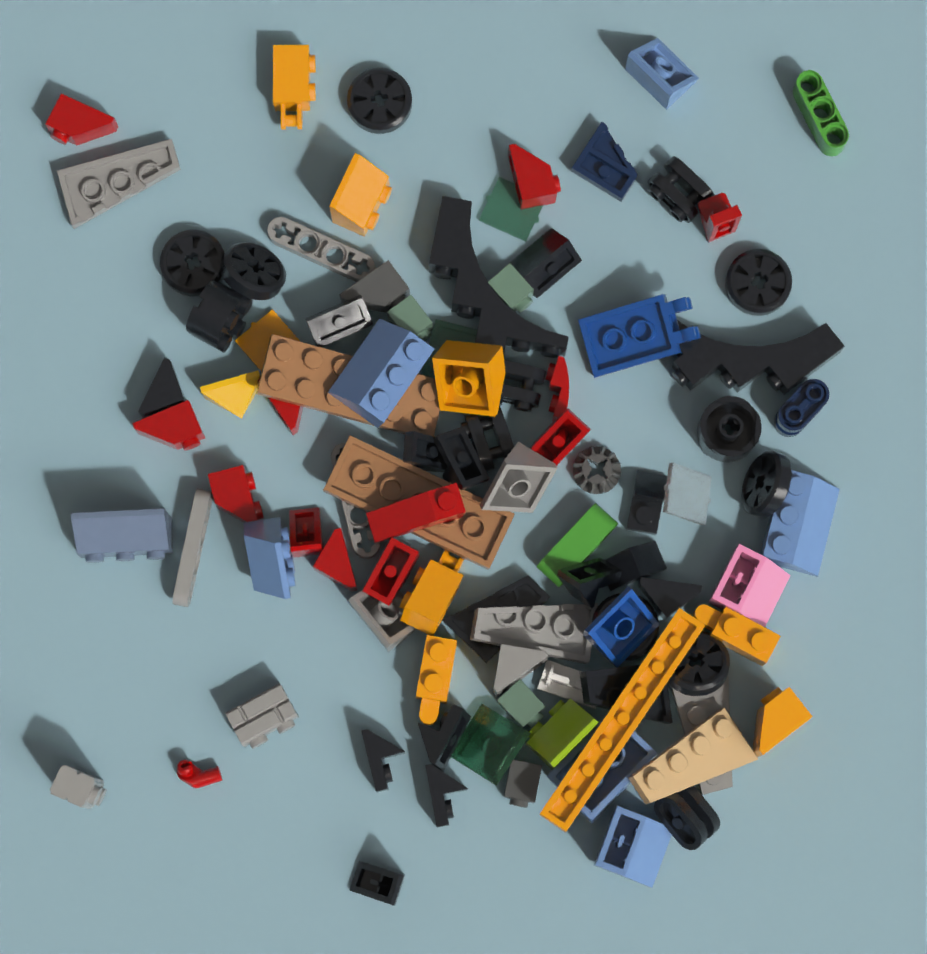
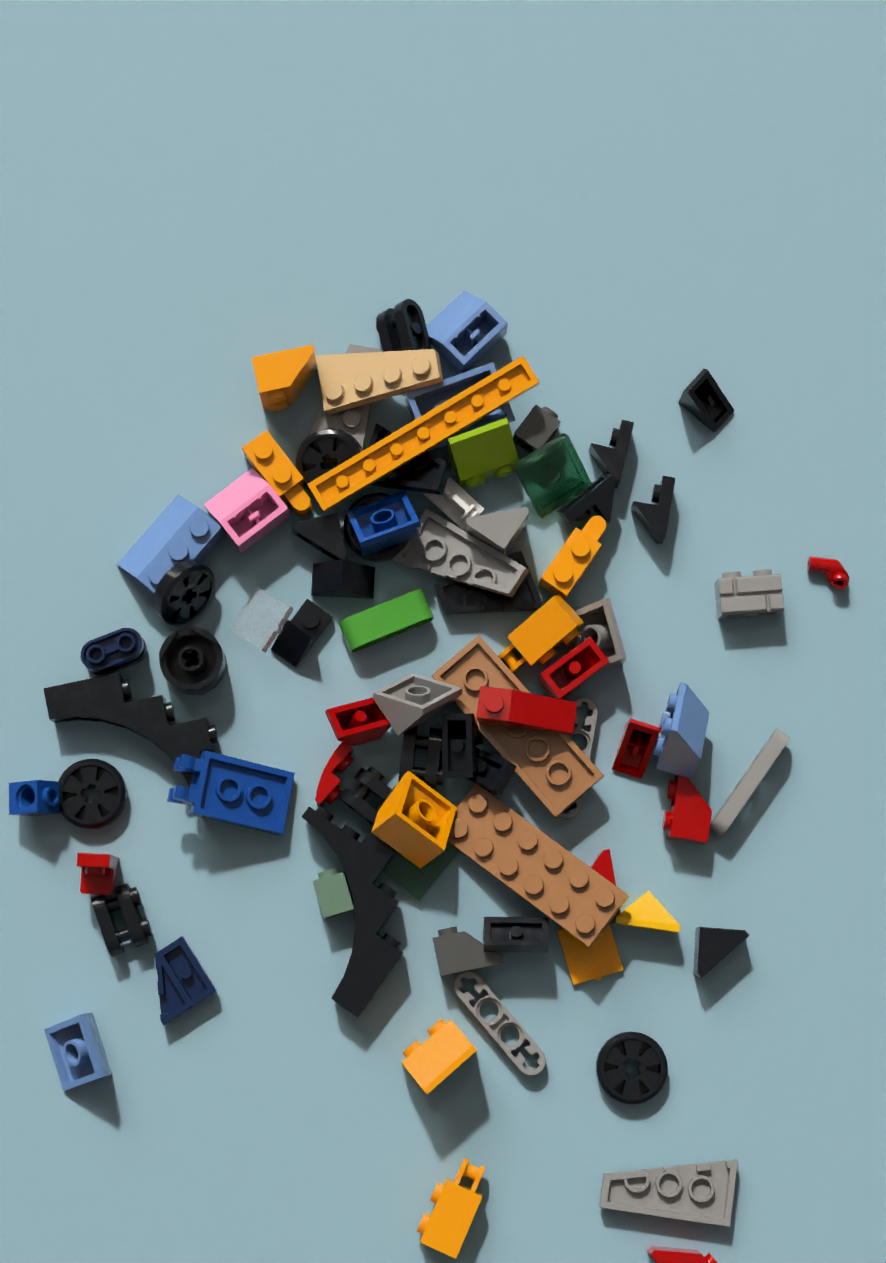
camera: 160 degrees left, 0 degrees up
sand blue slope [71,508,173,563] -> none
red slope [132,400,205,451] -> none
black brick [186,280,253,353] -> none
black wheel [220,242,286,300] -> none
red slope [313,528,358,592] -> none
medium blue slope [328,319,434,428] -> none
black wheel [347,68,412,134] -> none
sand green brick [387,295,433,341] -> none
clear green piece [479,177,543,242] -> none
sand green brick [497,679,545,729] -> none
red slope [508,144,561,210] -> none
black panel [510,228,582,298] -> none
black slope [557,557,622,609] -> none
dark grey gear [573,446,621,494] -> none
none -> blue brick [9,780,60,816]

